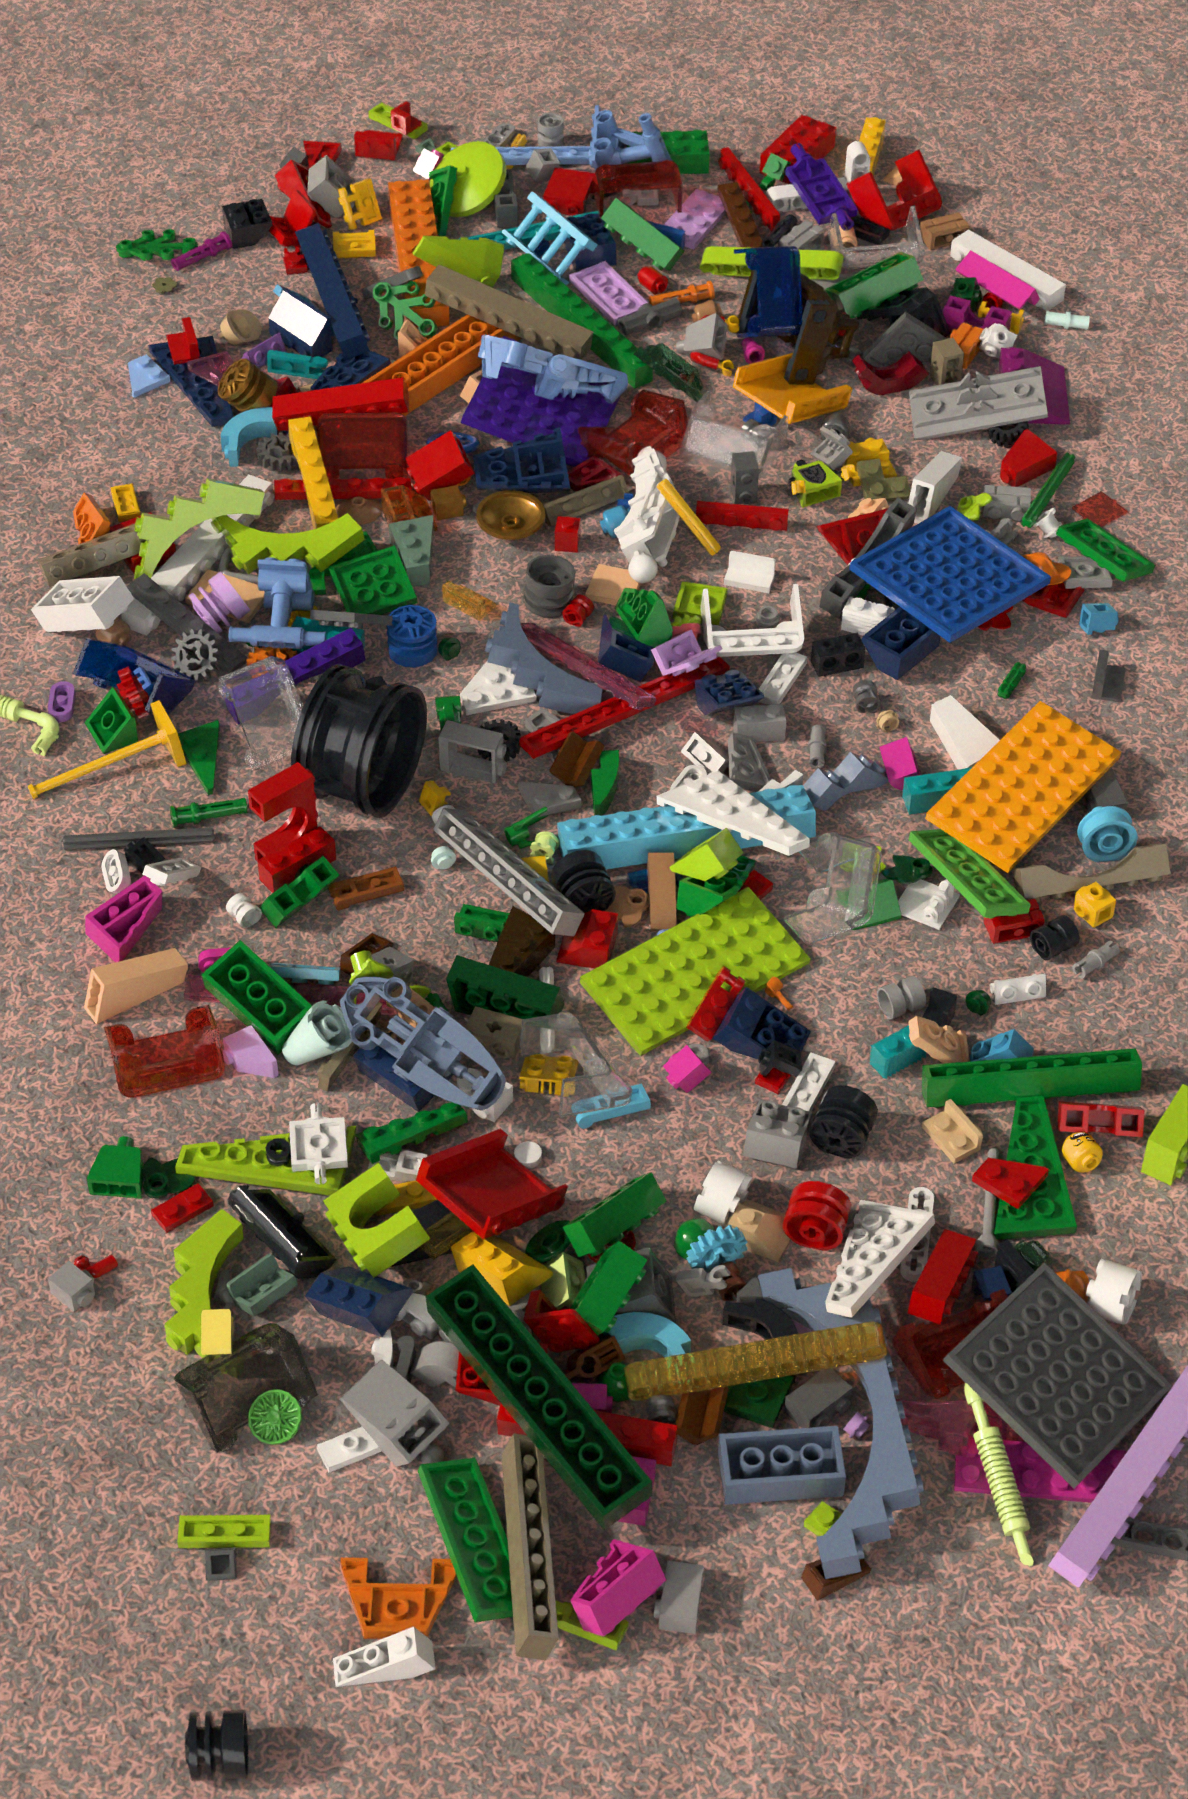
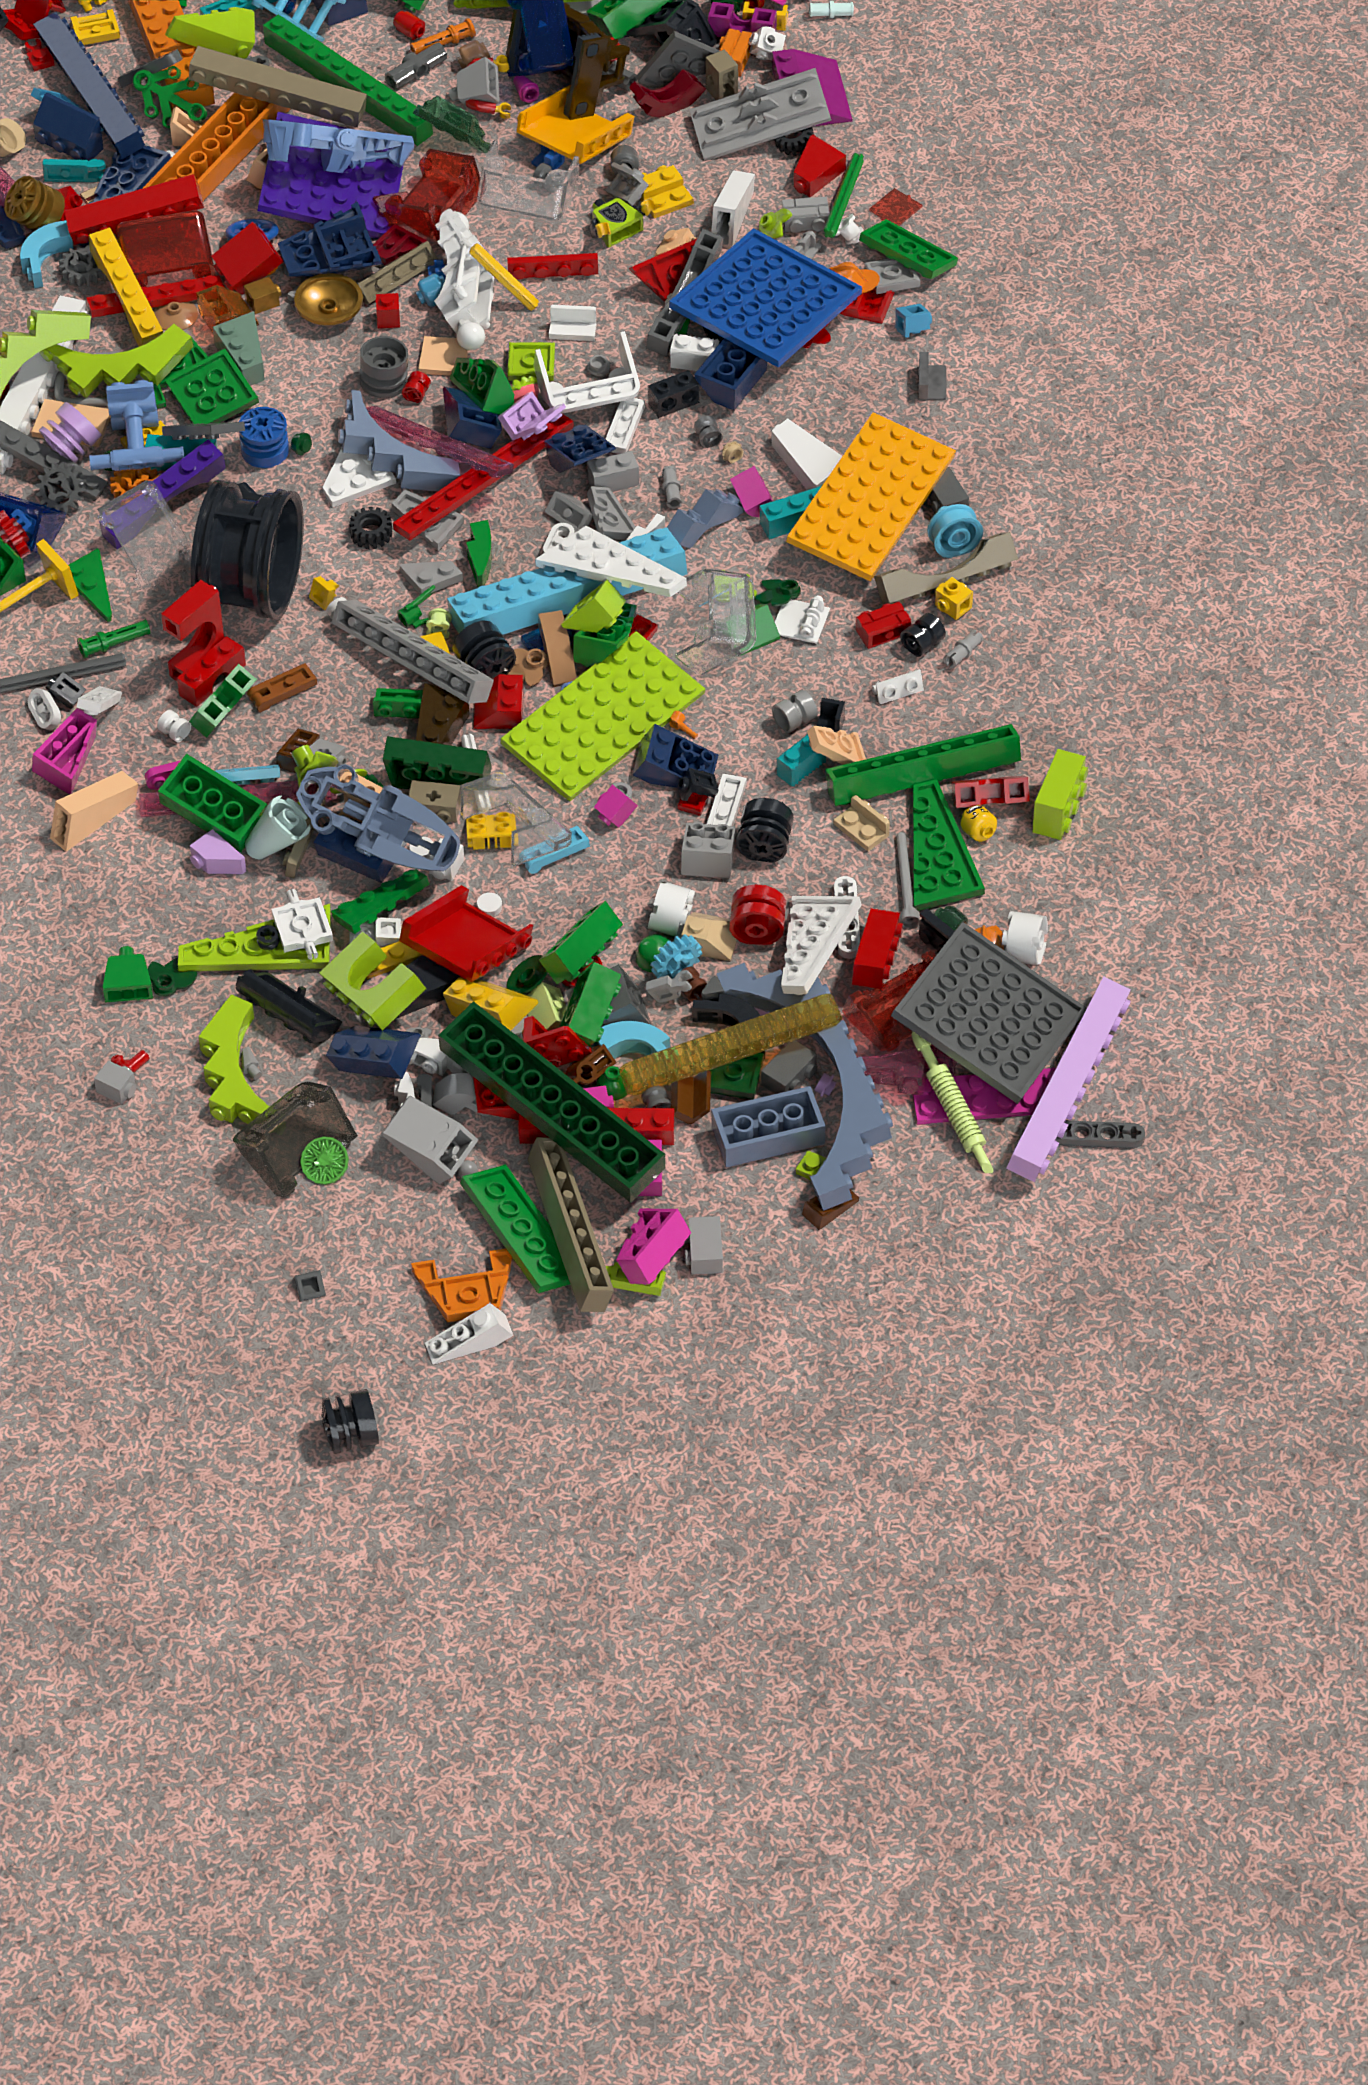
camera: 10 degrees left, 5 degrees up
clear red windscreen [104,1005,225,1098] -> none
red plate [151,1183,214,1233] -> none
lime plate [177,1515,271,1548] -> none
light yellow slope [201,1309,234,1355] -> none
sand green bracket [227,1253,298,1316] -> none
medium lavender hinge [241,333,286,368] -> none
white plate [317,1427,382,1473] -> none
clear yellow tile [420,1212,474,1260] -> none
light aqua plate [431,846,456,870] -> none
green piece [435,695,461,732] -> none
light grey window [438,720,507,784] -> none
clear yellow panel [442,581,496,621] -> none
reddish brown panel [549,732,605,788] -> none
lavender plate [569,261,648,326] -> none
red plate [686,966,746,1041] -> none
dark grey brick [730,451,759,504] -> none
olive plate [856,459,911,502] -> none
bright green plate [908,829,1031,918] -> none
dark green plate [965,990,991,1016] -> none
dark azure slope [970,1029,1034,1061] -> none
dark blue panel [971,1266,1012,1303] -> none
red wing [972,1157,1049,1209] -> none
green axle [997,662,1027,699] -> none

